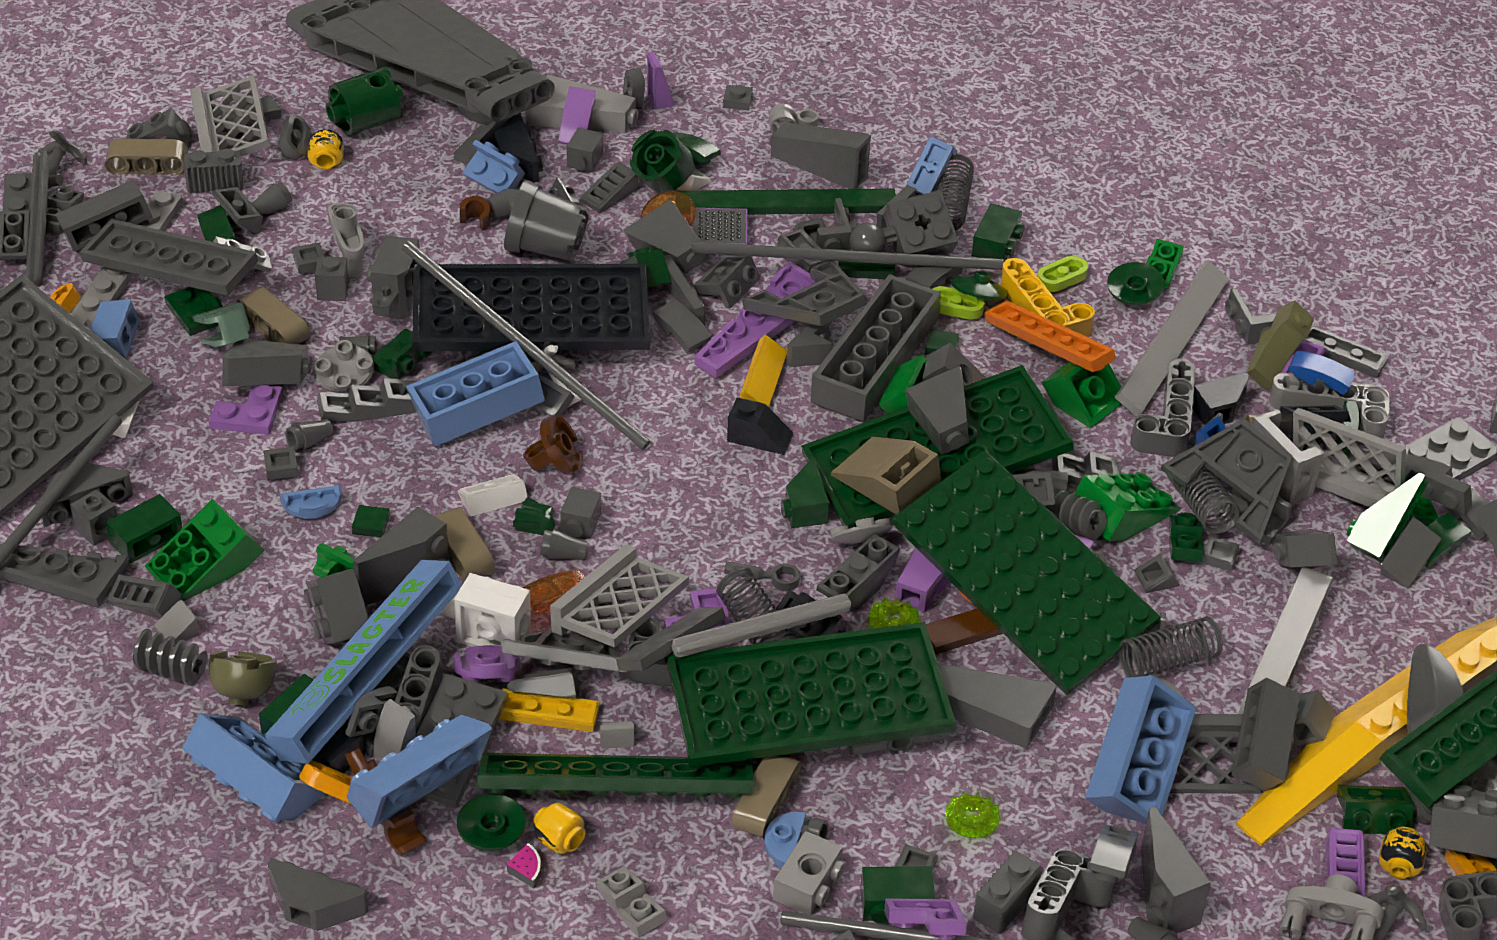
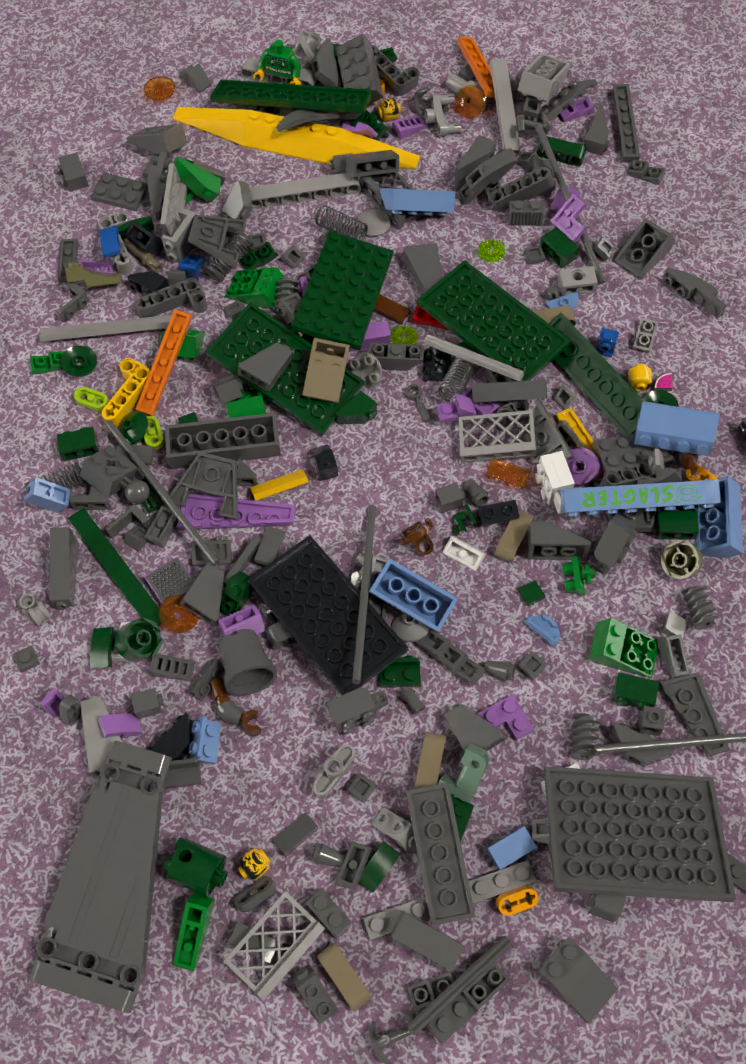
camera: 120 degrees left, 20 degrees up
light grey dish [314,340,374,393] -> none
dark grey brick [315,256,349,301] -> none
none -> green slope [173,893,215,971]
none -> medium lavender brick [218,605,265,637]
none -> dark grey slope [272,812,319,857]
none -> medium lavender slope [341,122,378,138]
none -> medium lavender slope [437,394,477,424]
none -> black bracket [476,500,520,526]
none -> dark grey piece [571,713,600,760]
none -> blue brick [596,327,619,358]

